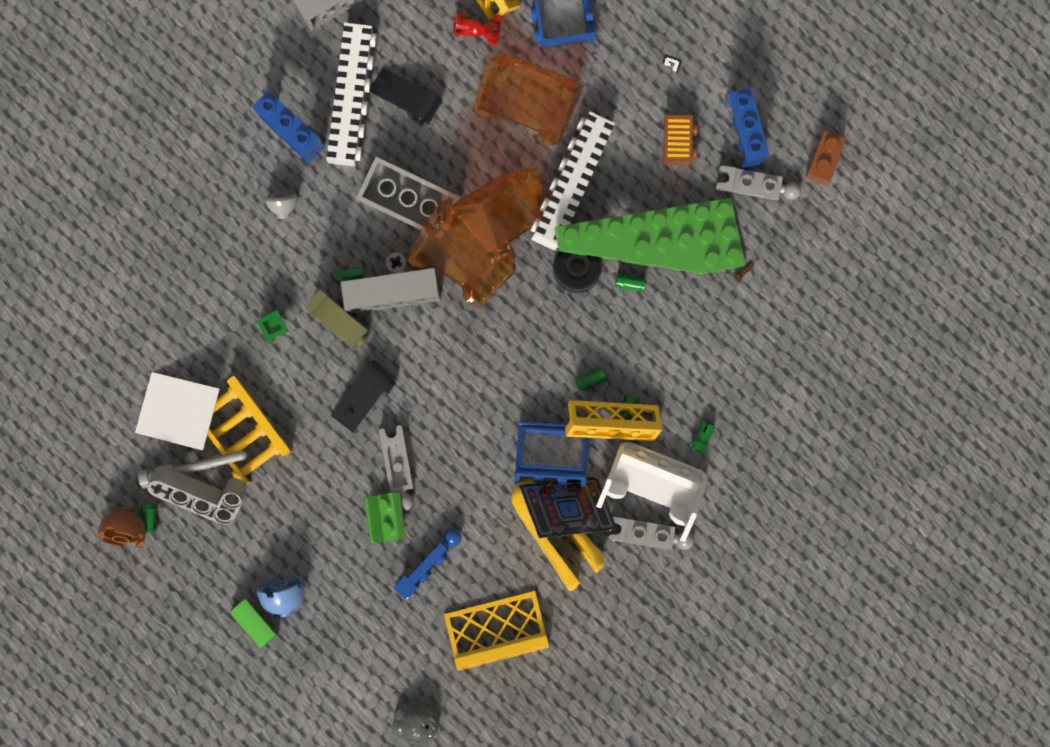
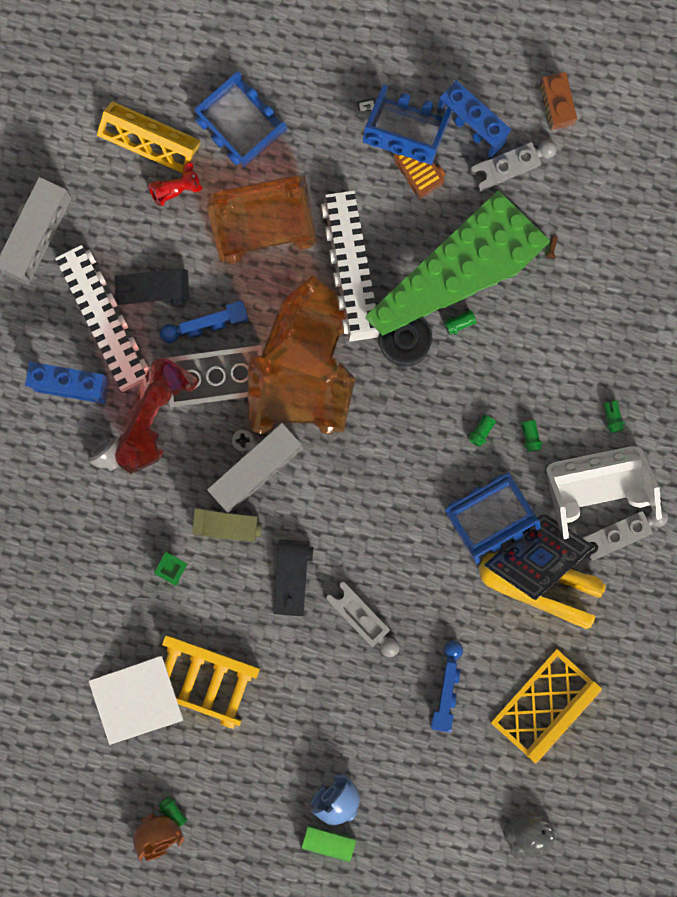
camera: 40 degrees left, 0 degrees up
light grey piece [138,451,247,489] -> none
light grey beam [147,466,247,525] -> none
green pin [334,266,363,285] -> none
bright green bracket [364,492,406,543] -> none
yellow fence [565,400,662,441] -> none
none -> clear red windscreen [115,358,199,474]
none -> blue plate [160,301,249,343]
none -> blue window [363,84,452,165]

